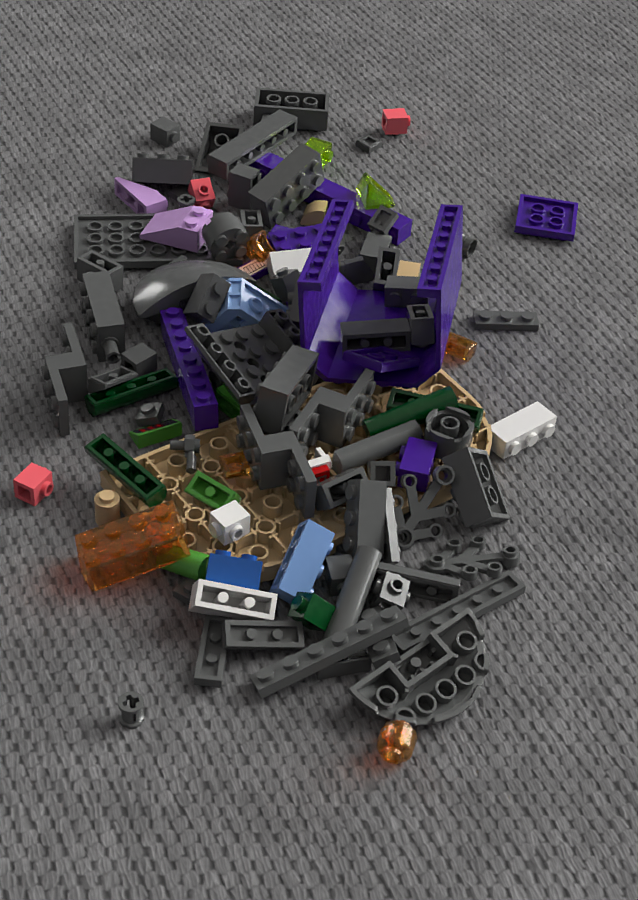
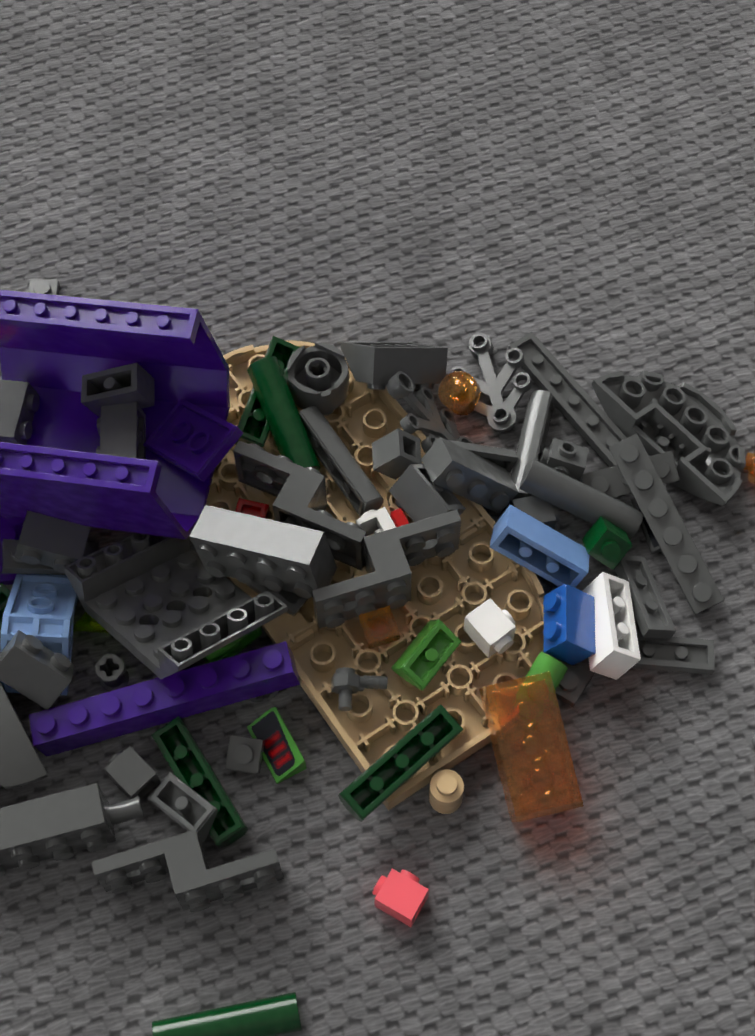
camera: 85 degrees left, 20 degrees up
dark purple brick [395,437,437,493] -> none
white brick [488,401,557,459] -> none
none -> clear orange piece [438,371,481,416]

